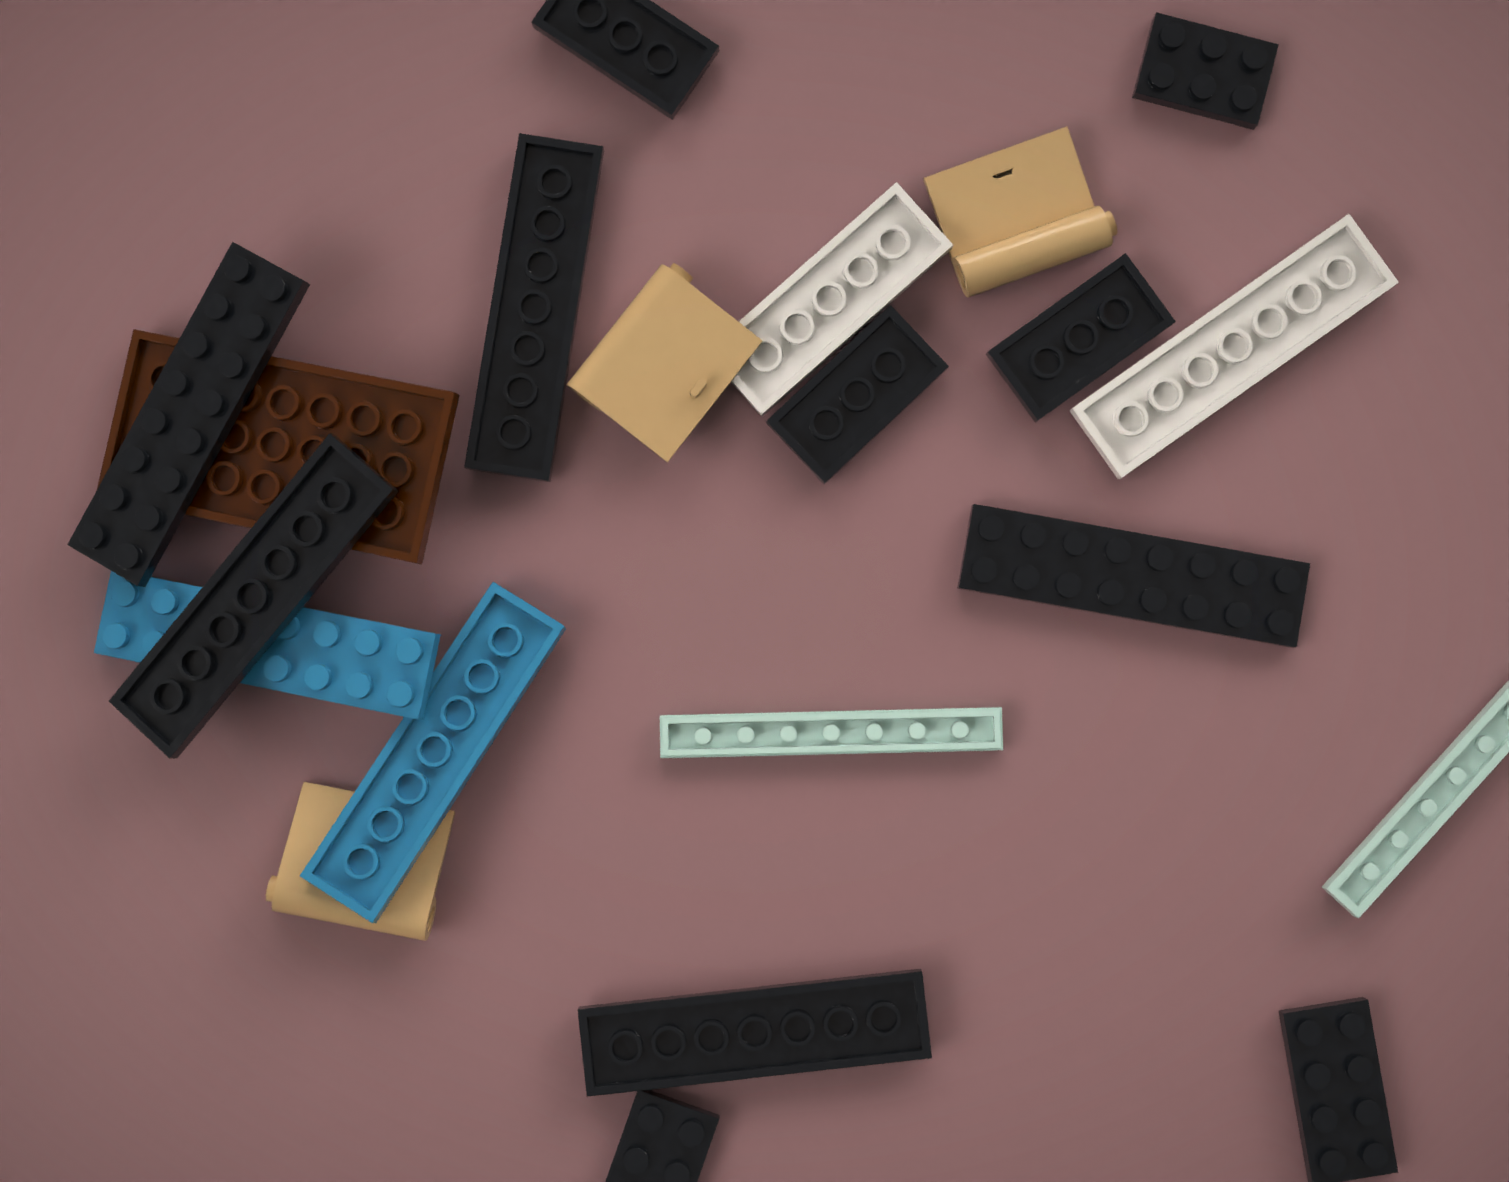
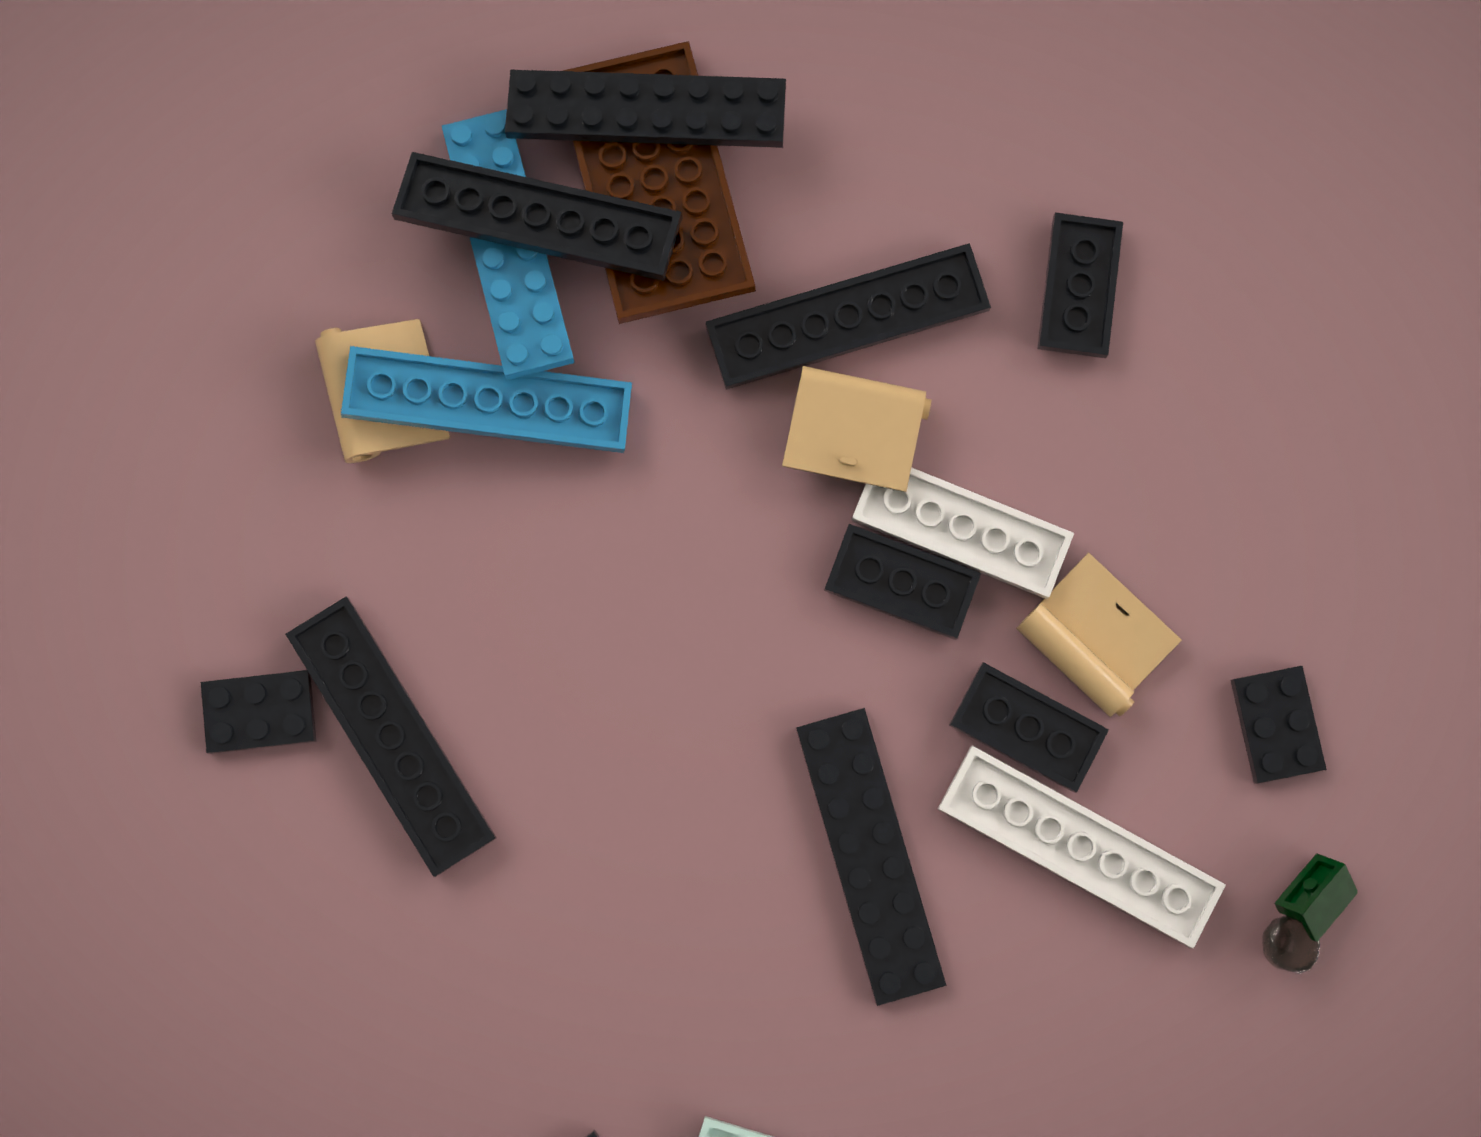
camera: 55 degrees right, 5 degrees down
light aqua tile [660,707,1003,758] -> none
none -> clear smoke hair [1262,915,1321,974]
none -> dark green panel [1274,853,1358,942]

